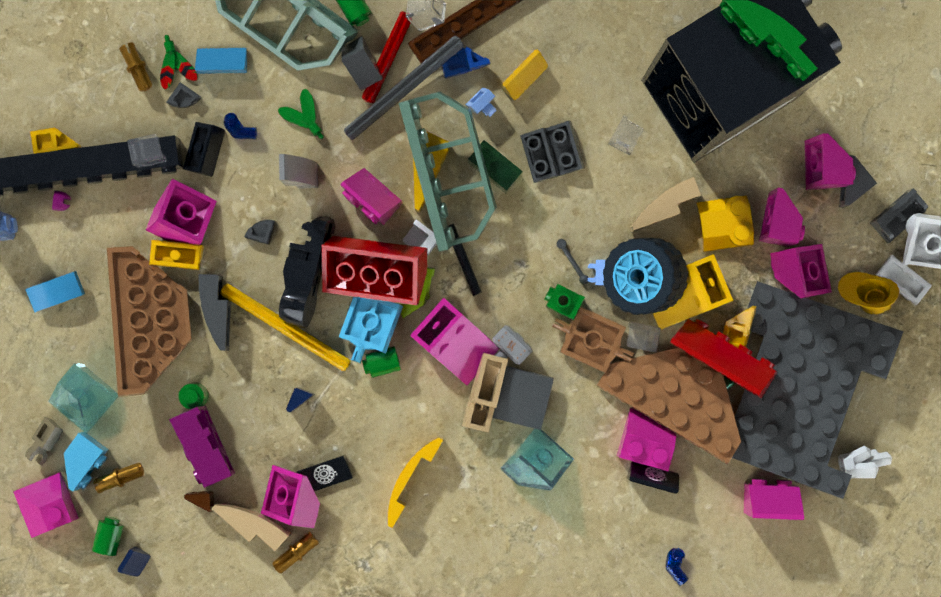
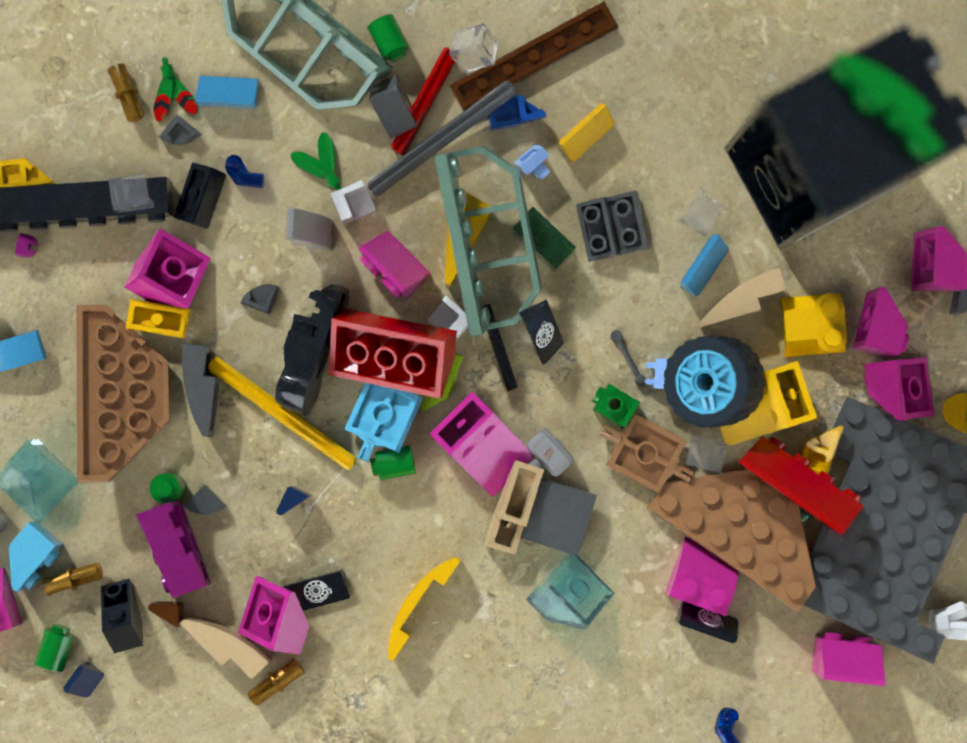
camera: 10 degrees right, 0 degrees up
none -> black slope [101,578,143,654]
none -> dark grey tile [184,485,227,515]
none -> white panel [330,180,376,225]
none -> black slope [519,300,564,365]
none -> dark azure slope [679,234,729,297]

